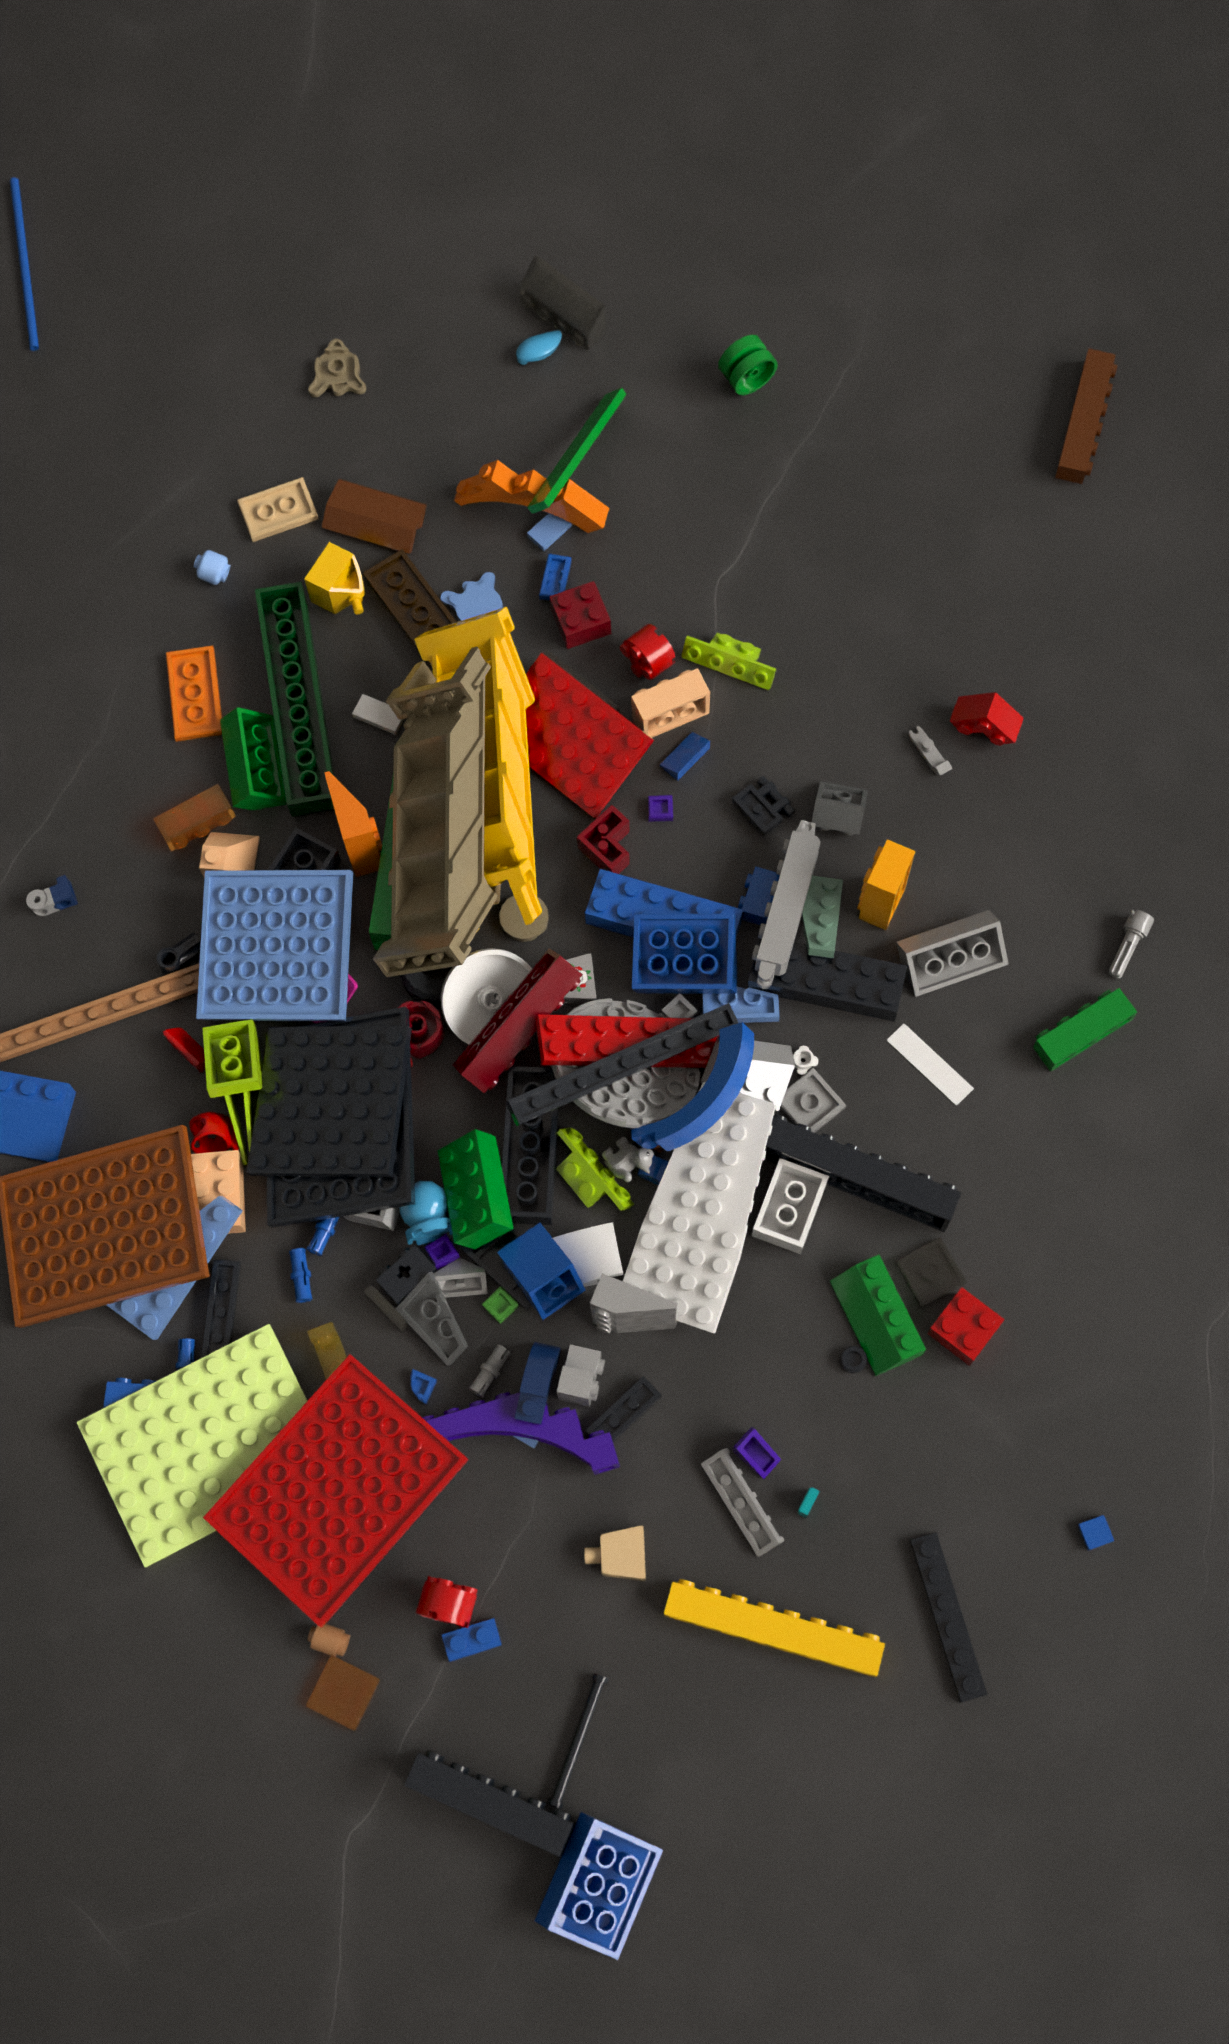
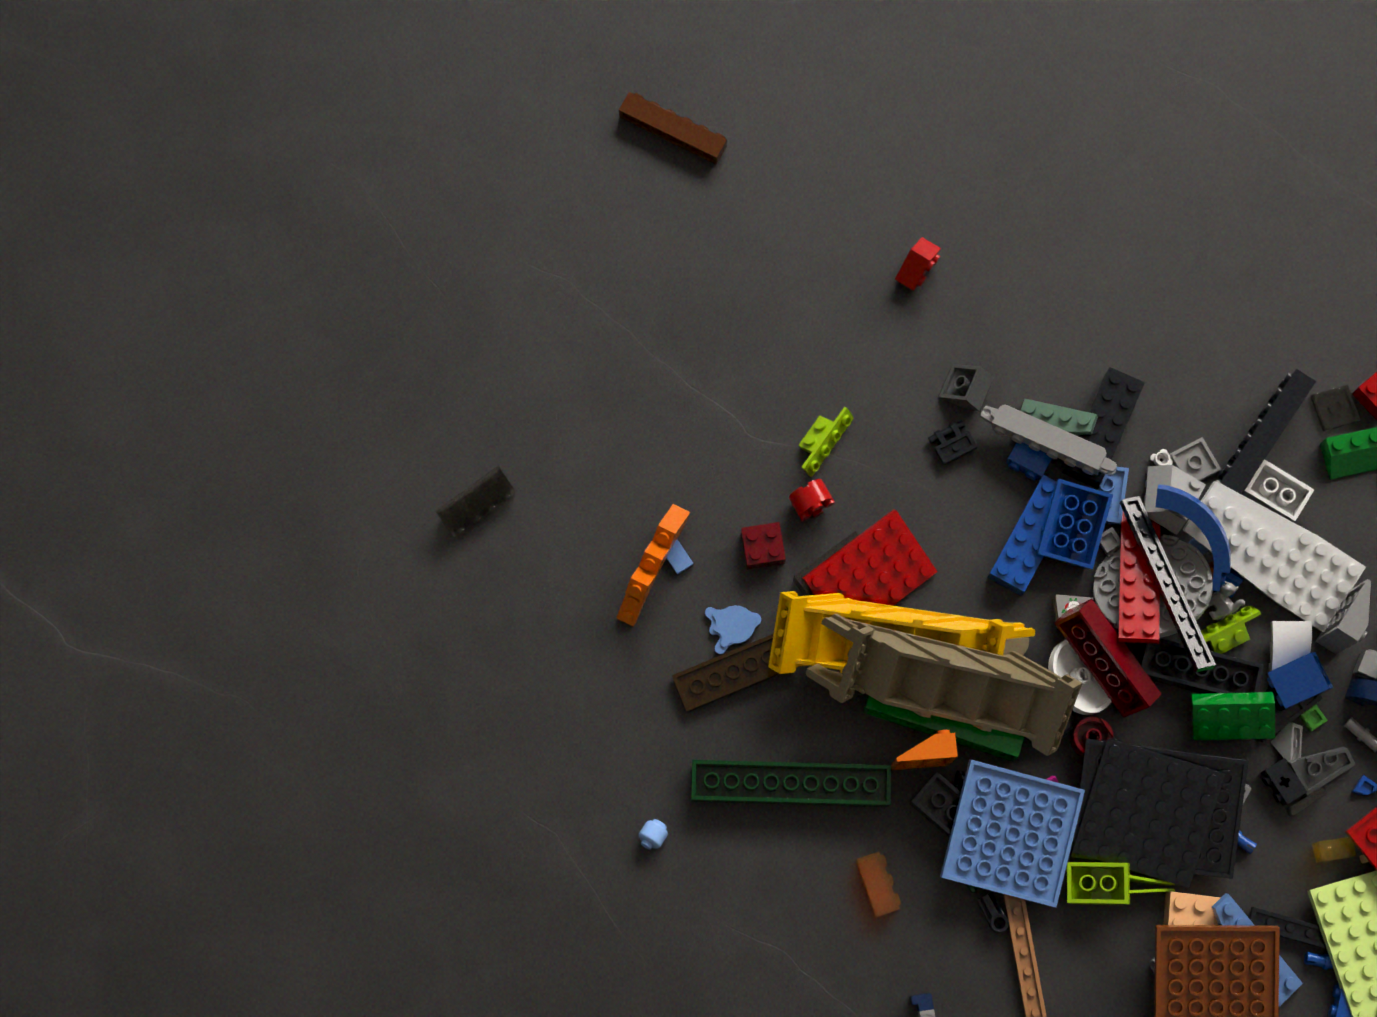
camera: 80 degrees left, 5 degrees up
blue piece [10,178,39,351] -> none
red slope [163,1027,205,1072] -> none
orange tile [166,646,222,742] -> none
red piece [189,1112,239,1154] -> none
light nougat slope [199,832,260,879] -> none
green slope [220,707,287,811] -> none
tan tile [237,477,319,542] -> none
blue pin [289,1248,313,1303] -> none
yellow piece [304,542,365,614] -> none
dark tan tile [308,339,366,397] -> none
reddish brown slope [322,479,427,554] -> none
white tile [352,694,404,735] -> none
dark azure tile [399,1181,453,1245] -> none
dark purple tile [424,1234,460,1270] -> none
dark azure arm [516,330,562,365] -> none
green tile [527,387,626,513] -> none
blue plate [539,554,572,601] -> none
dark red brick [577,805,630,874] -> none
light nougat brick [631,668,710,738] -> none
dark purple tile [648,795,673,822] -> none
blue slope [660,732,710,781] -> none
green wheel [718,335,778,395] -> none
light orange brick [857,839,915,930] -> none
white sticker [887,1024,974,1106] -> none
light grey slope [896,910,1008,997] -> none
light grey piece [908,726,952,776] -> none
green brick [1033,988,1137,1072] -> none
light grey piece [1109,910,1154,978] -> none

